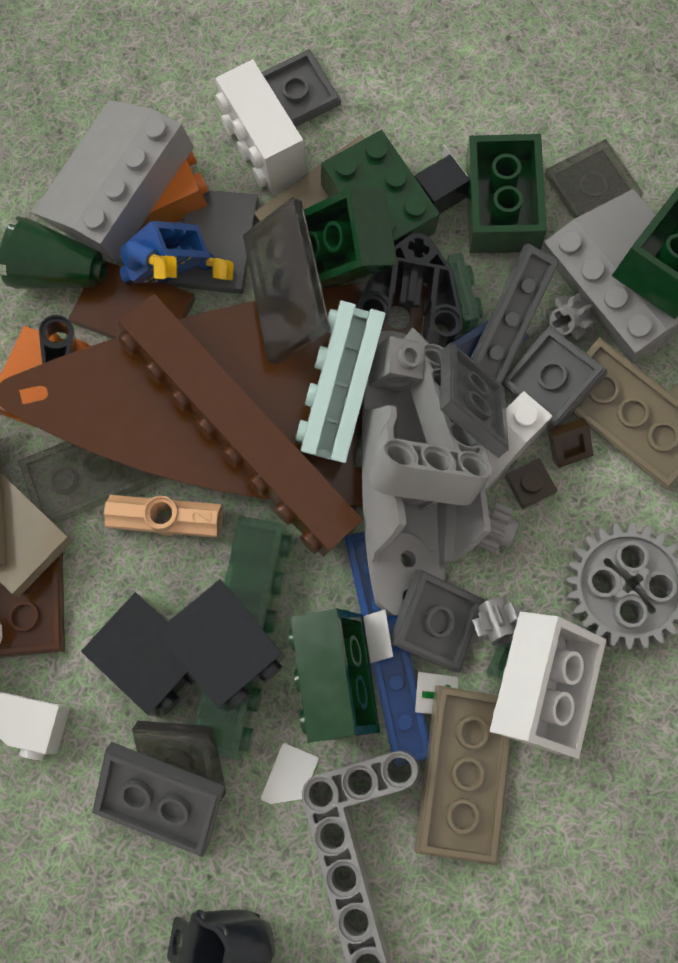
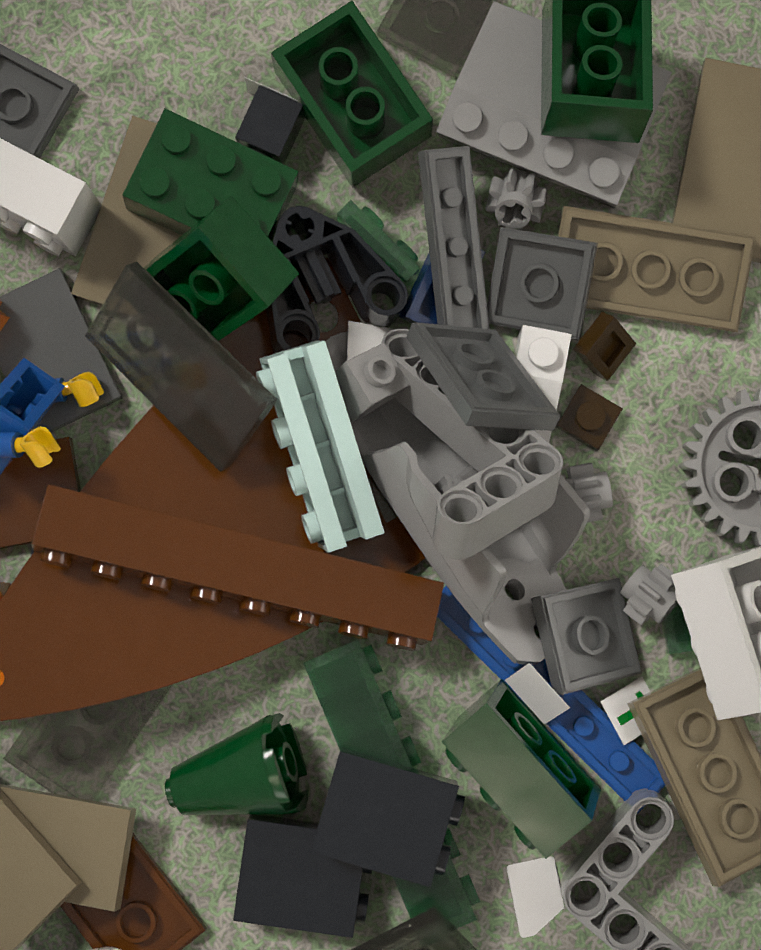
camera: 40 degrees left, 10 degrees up
light nougat piece [104,495,223,538] -> none
none -> dark green cone [165,713,308,815]

